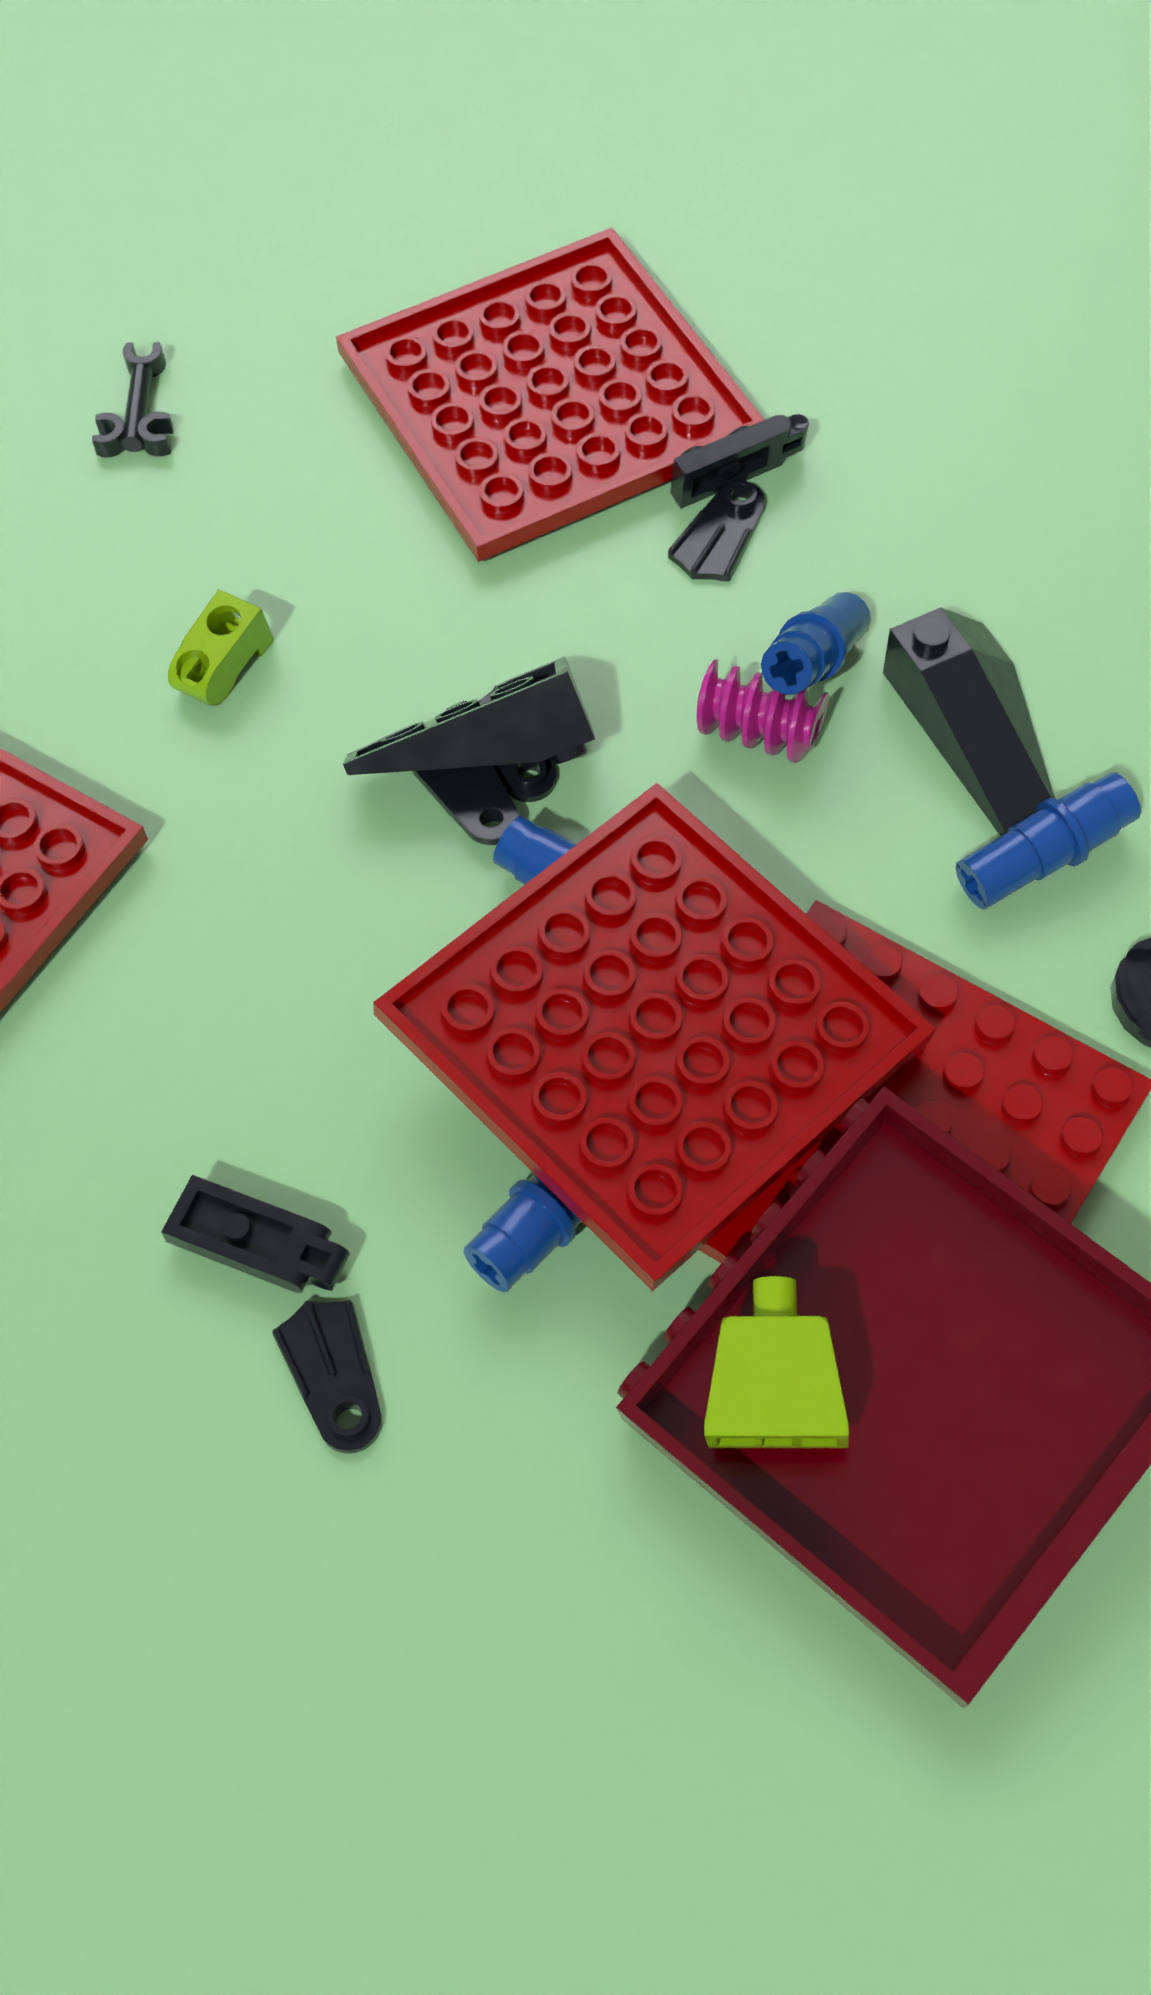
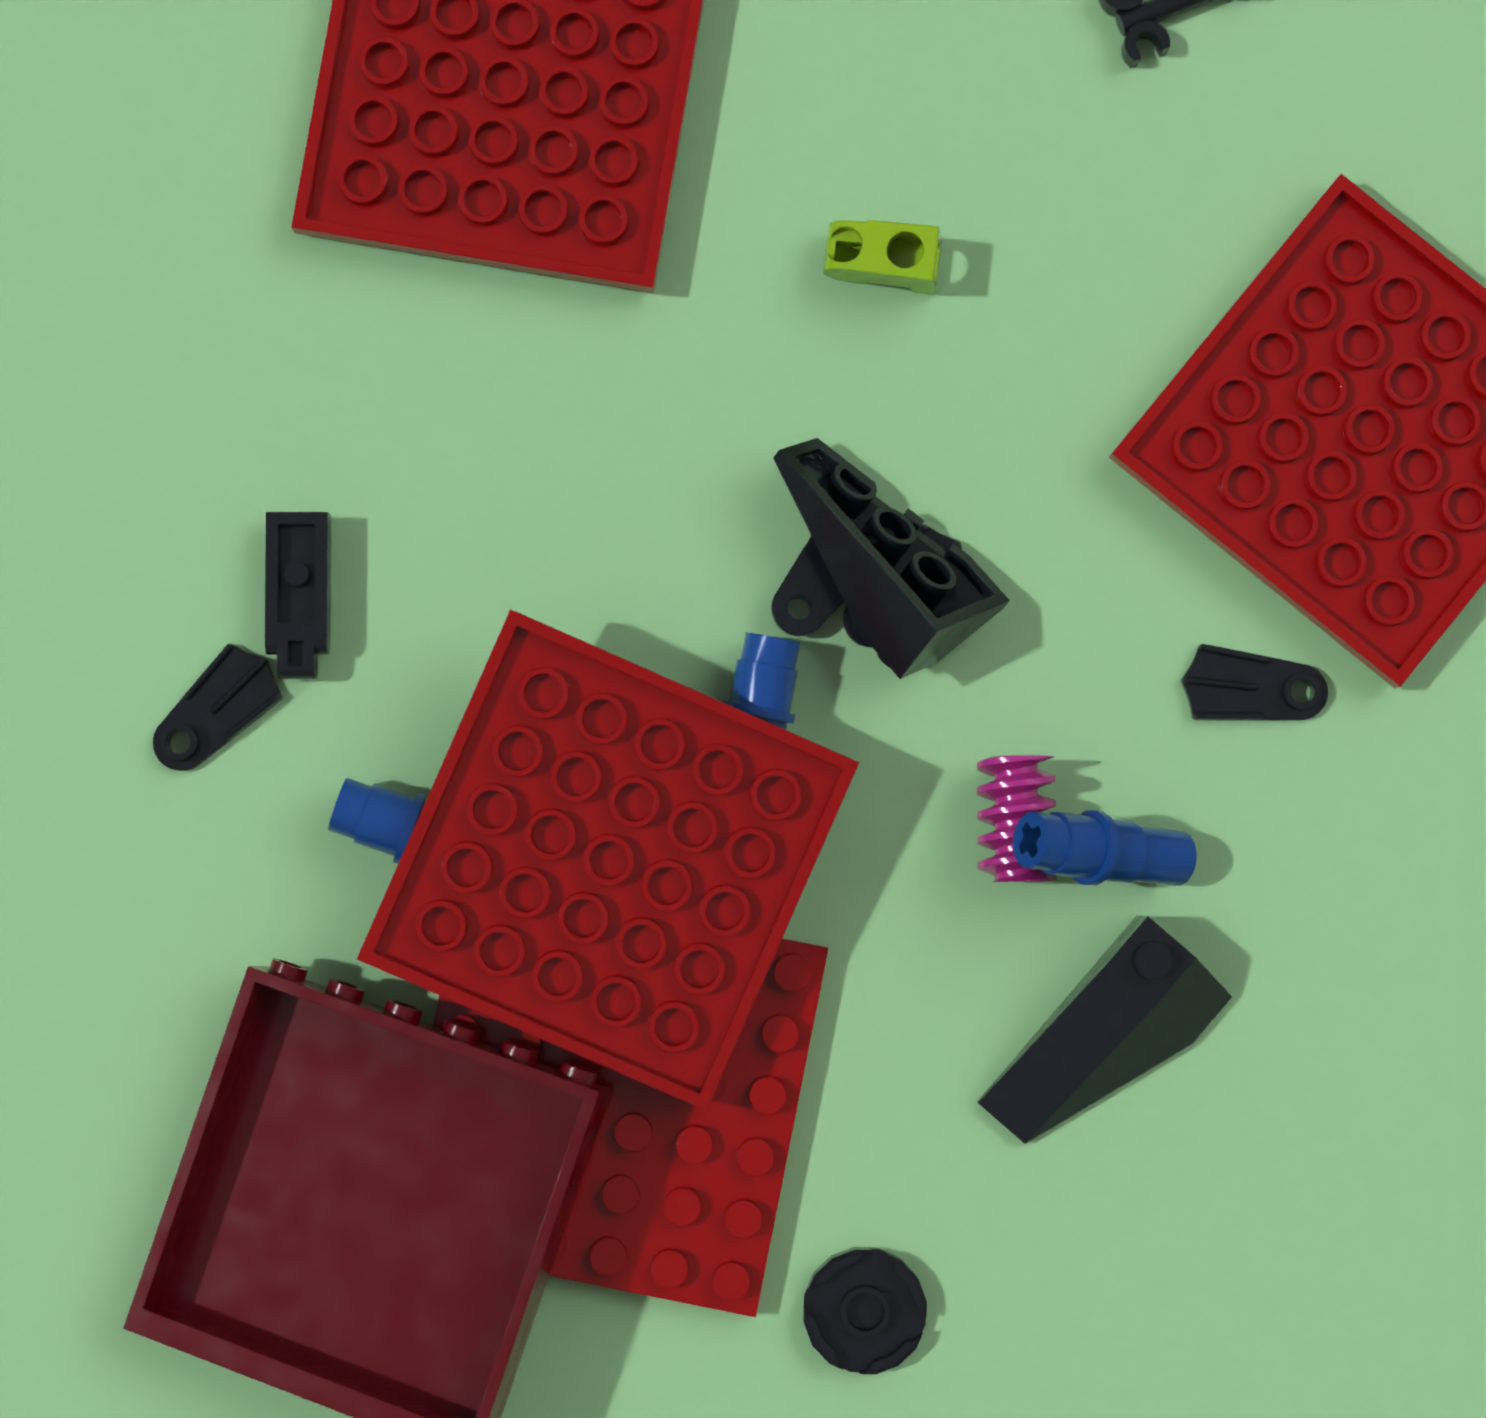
camera: 60 degrees right, 25 degrees up
black hinge [670,414,809,509] -> none
lime torso [704,1276,849,1448] -> none
blue piece [955,772,1141,910] -> none

